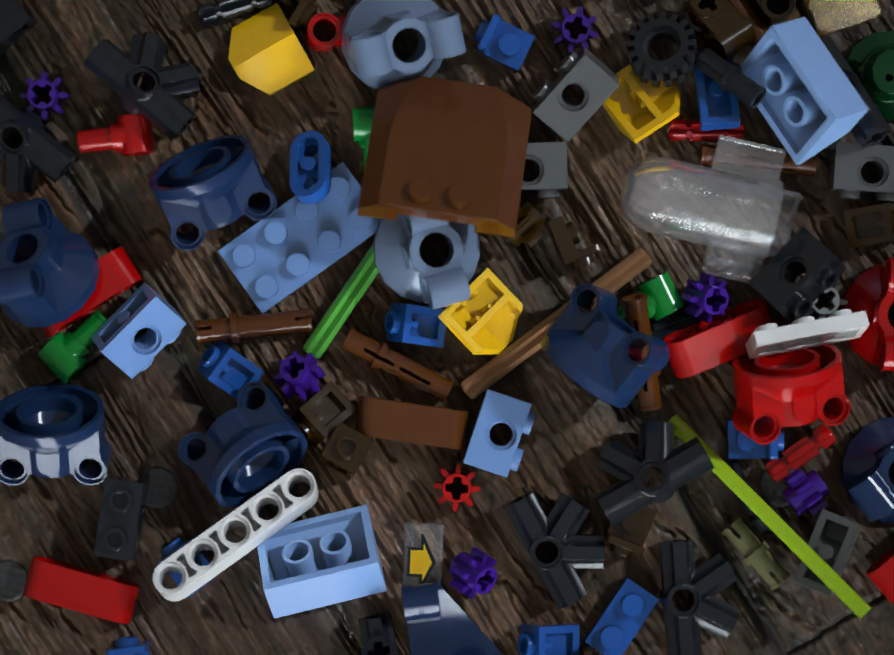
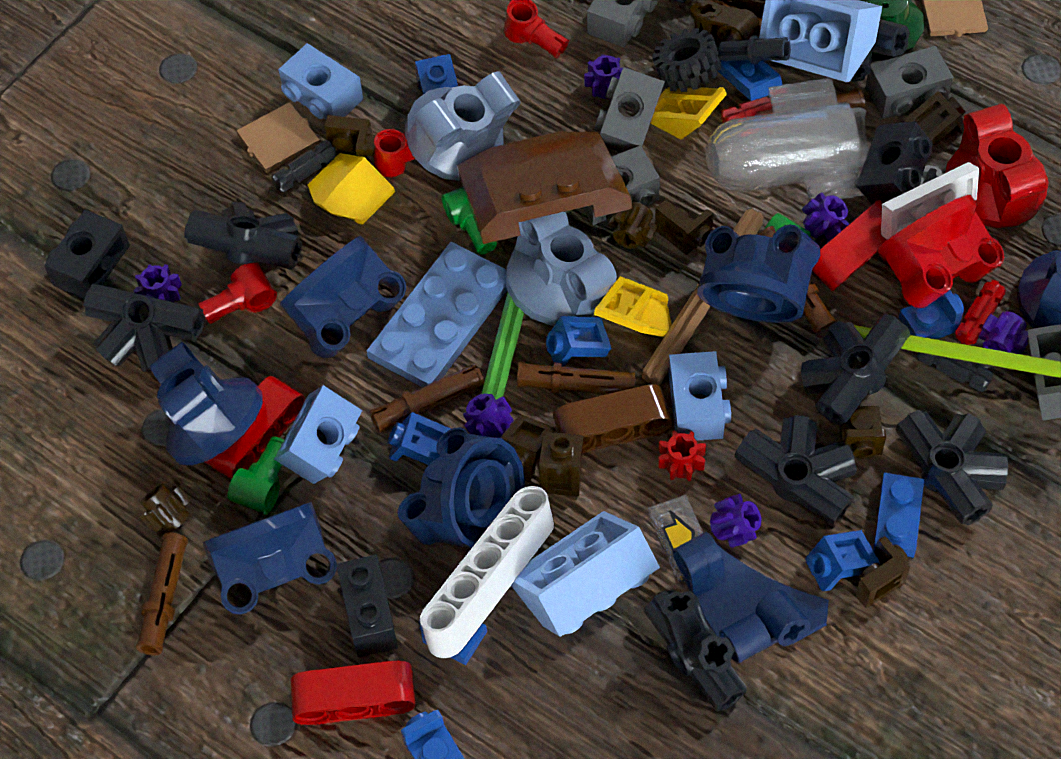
camera: 20 degrees left, 30 degrees down
blue plate [289,130,331,204] -> none
blue bracket [474,13,535,73] -> none
olive pin [720,516,791,591] -> none

